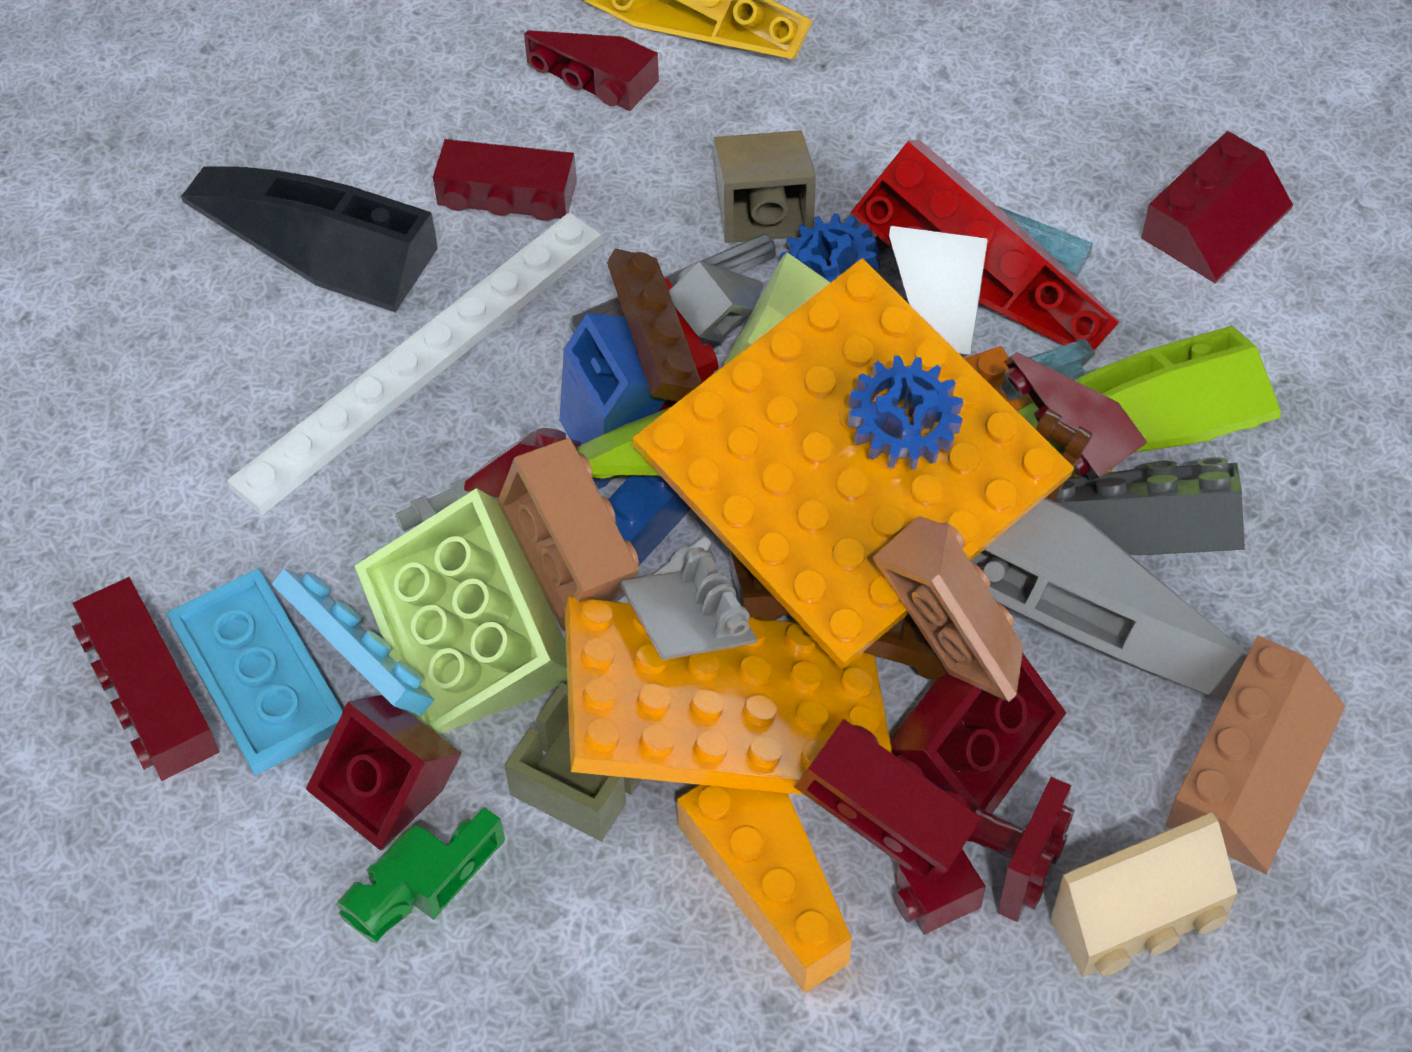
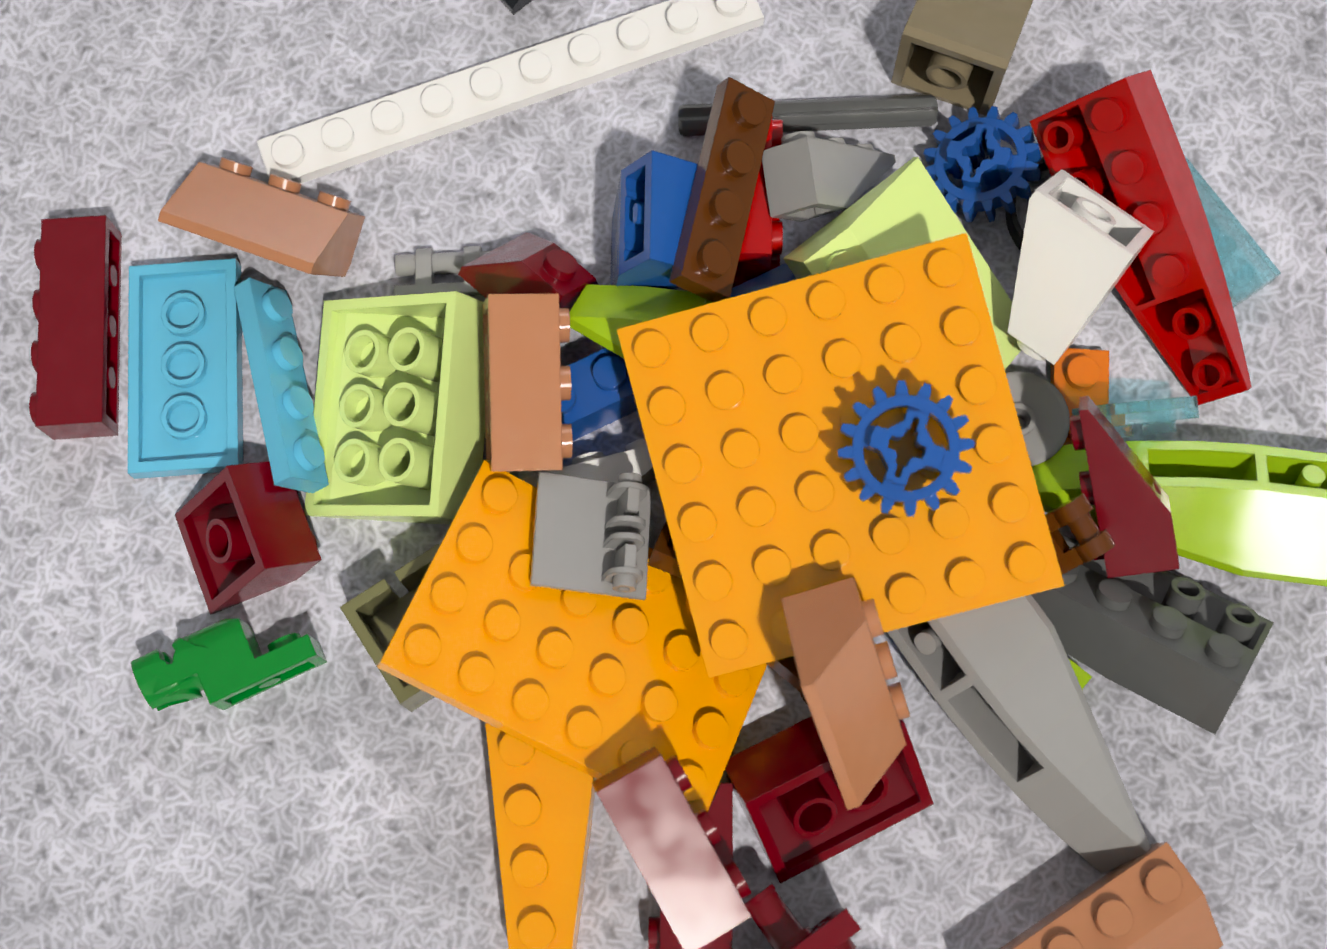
camera: 30 degrees right, 20 degrees up
none -> nougat slope [158,157,365,277]

